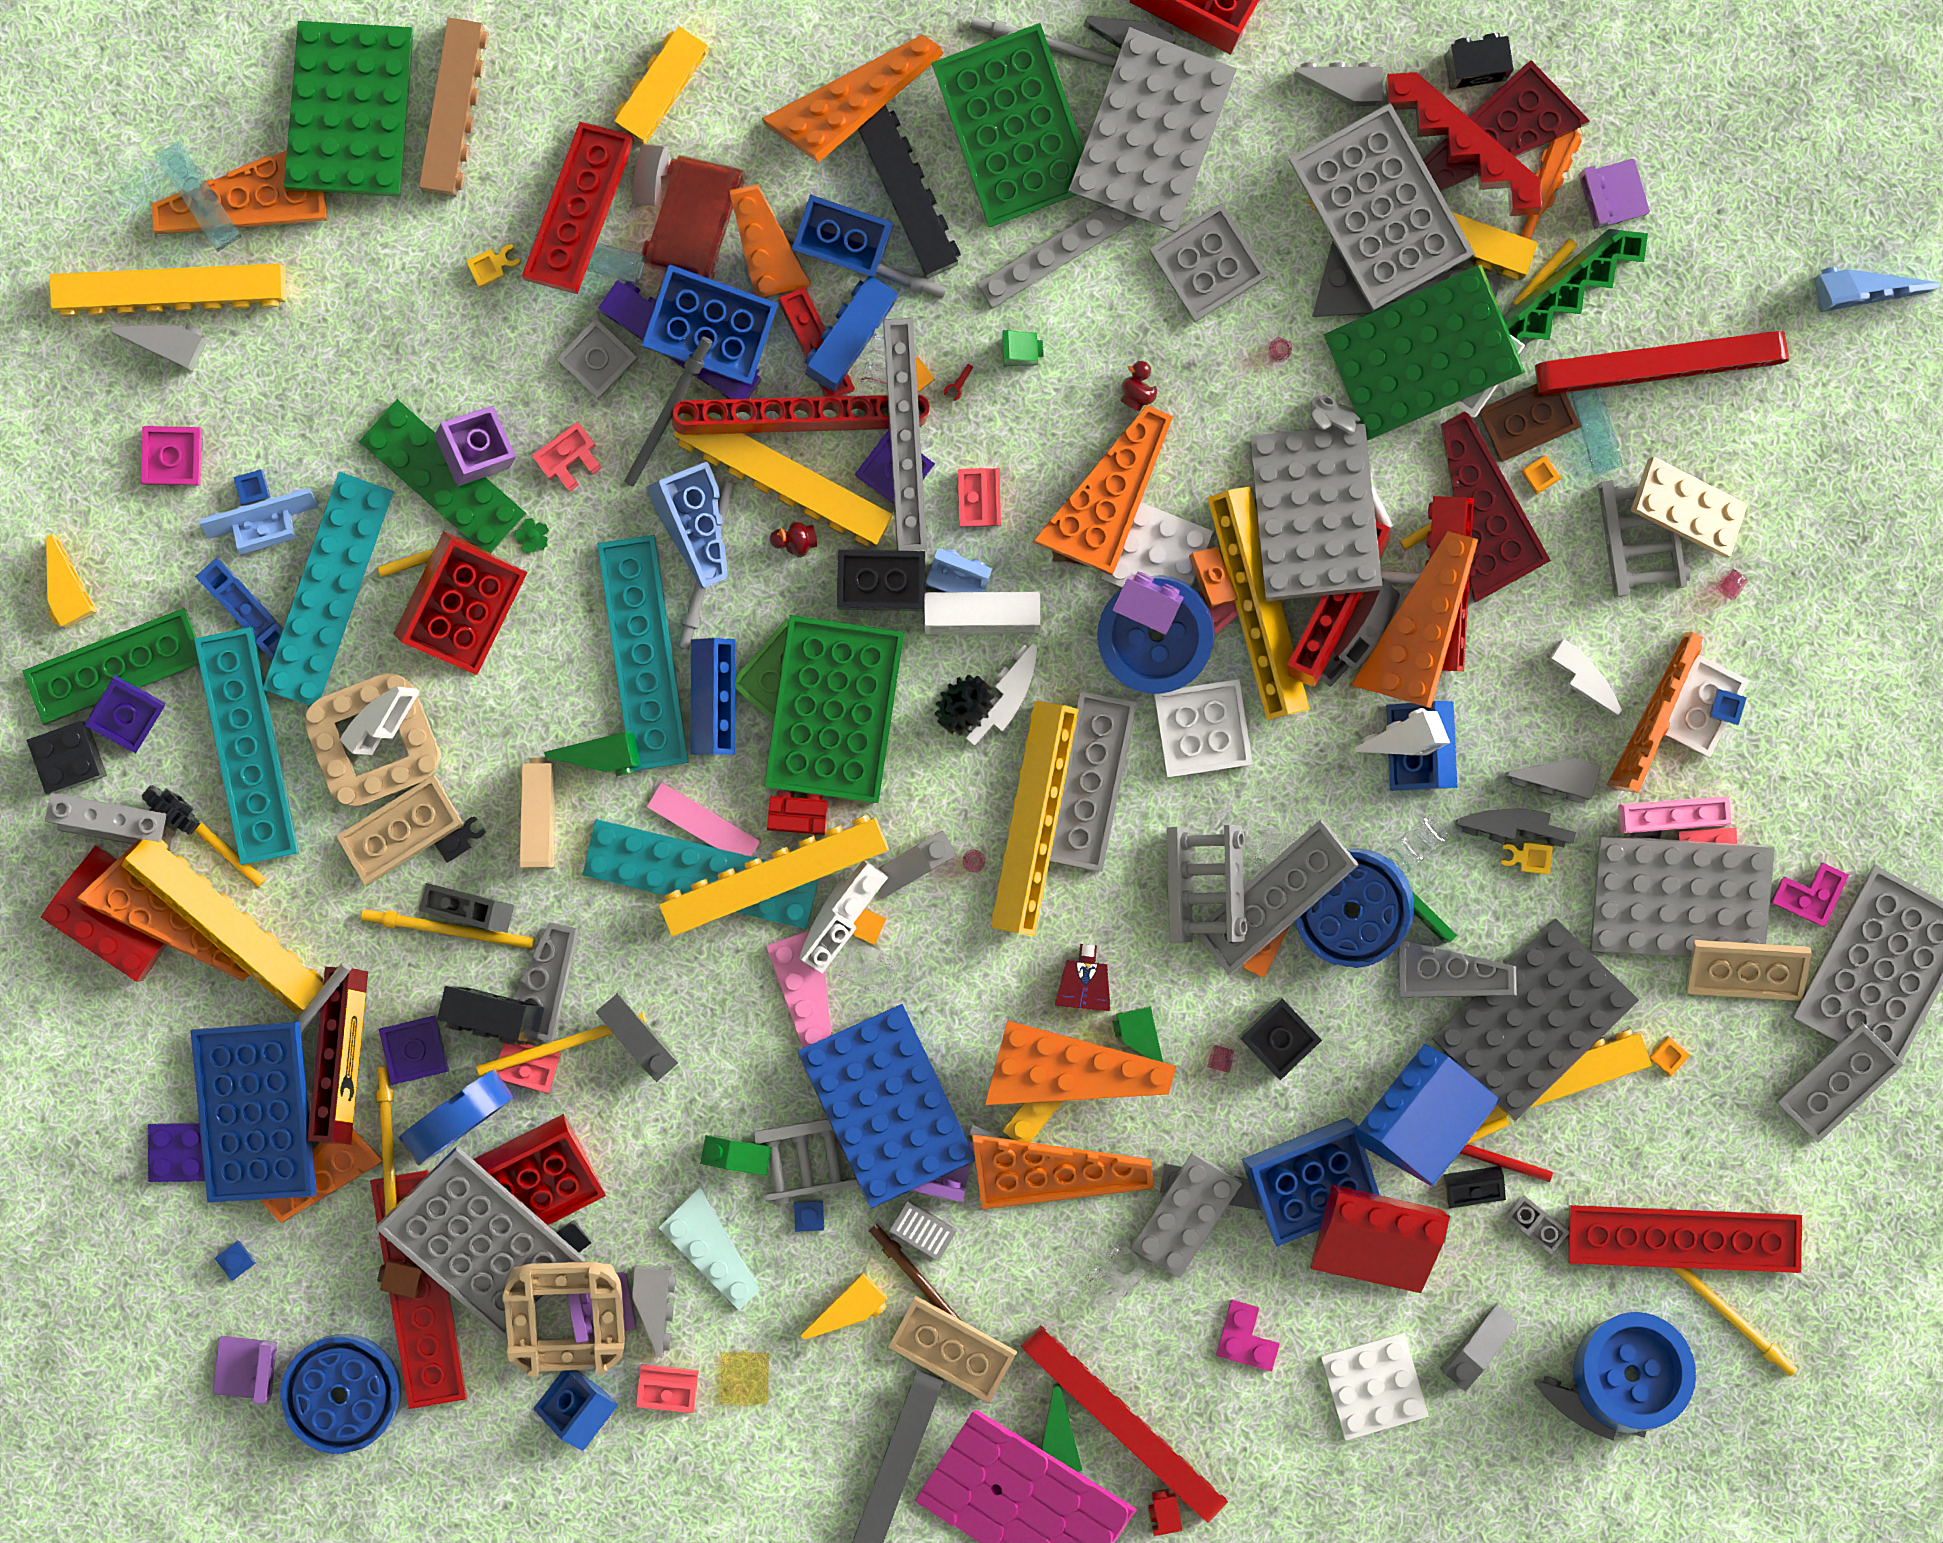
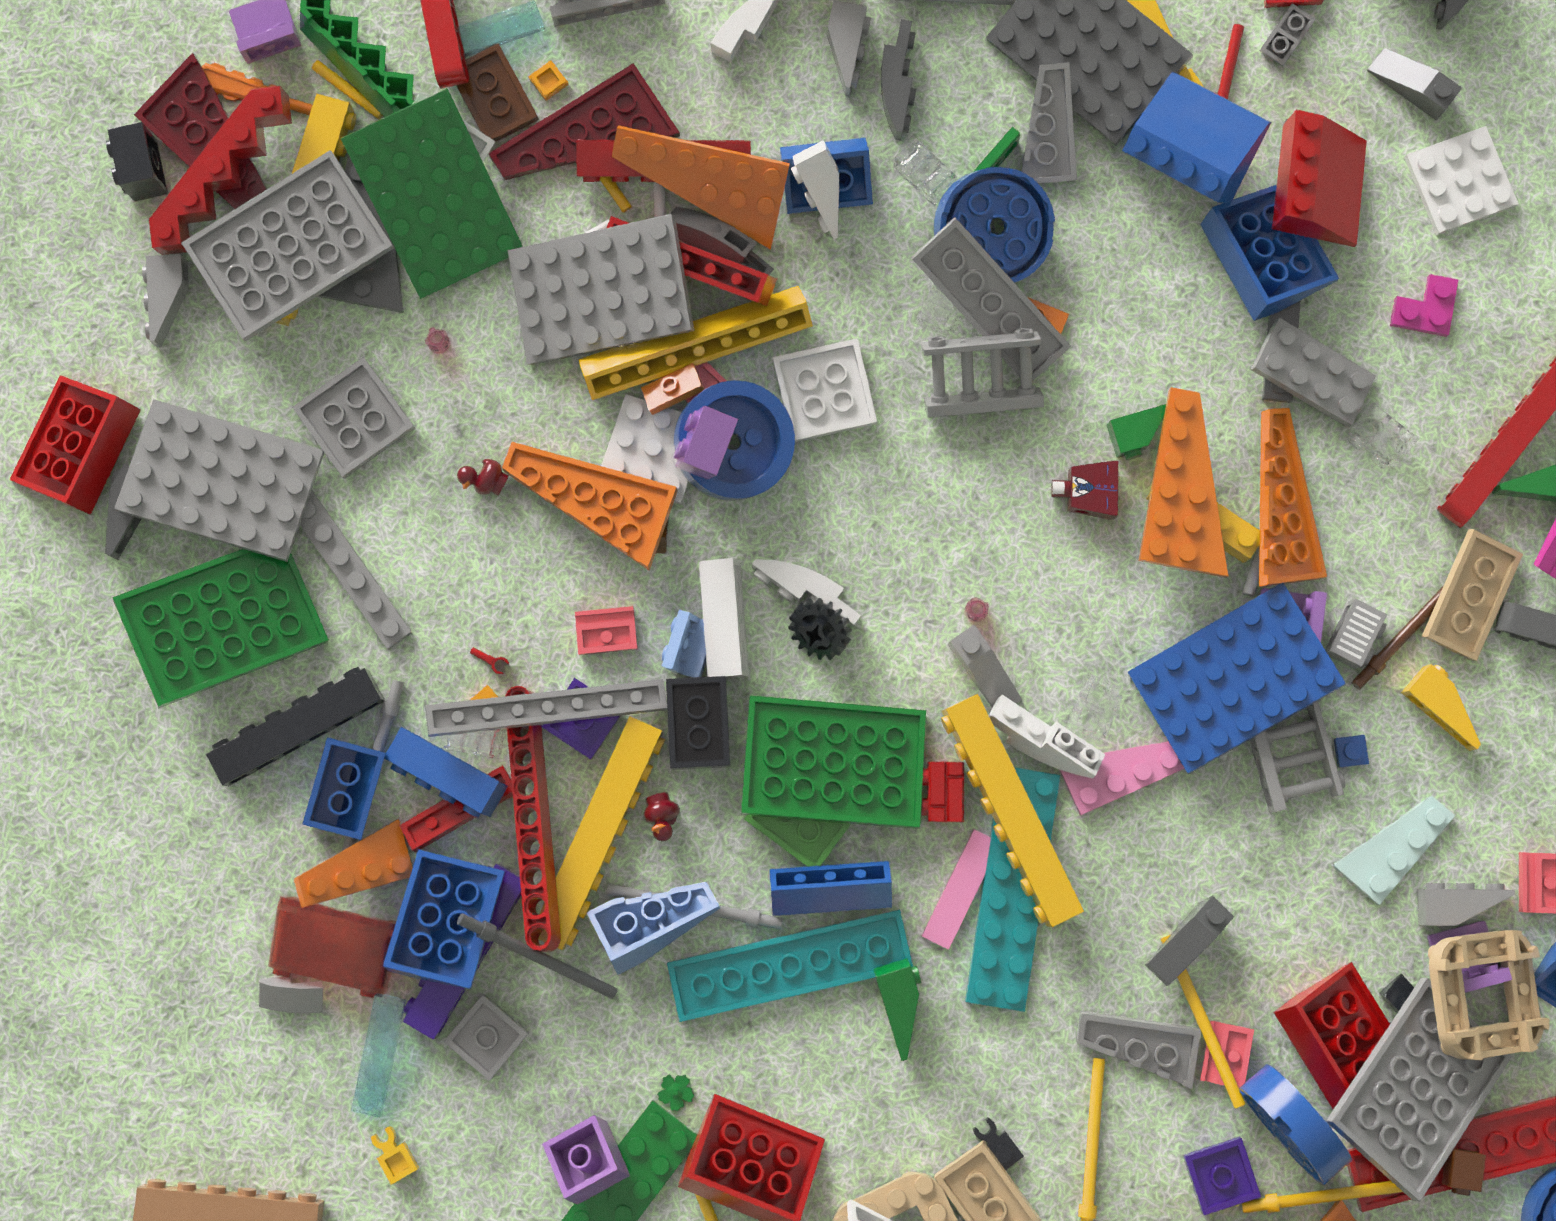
camera: 100 degrees left, 5 degrees down
dark grey slope [419,883,514,933] -> none
black brick [437,986,544,1045] -> none
tan slope [520,758,555,868] -> none
red plate [522,121,635,294] -> none
coral plate [532,422,602,492] -> none
yellow brick [614,26,709,144] -> none
green slope [700,1135,772,1175] -> none
clear yellow piece [720,1349,769,1406] -> none
orange wing [762,34,944,163] -> none
light orange tile [852,909,887,945] -> none
light grey bar [970,16,1118,68] -> none
yellow brick [991,701,1079,936] -> none
slope [1002,330,1044,367] -> none
light grey plate [1050,691,1137,872] -> none
clear pink hose [1207,1045,1234,1073] -> none
black brick [1238,997,1322,1080] -> none
light grey plate [1311,395,1360,435] -> none
black slope [1444,1166,1506,1208] -> none
yellow plate [1501,842,1553,875] -> none

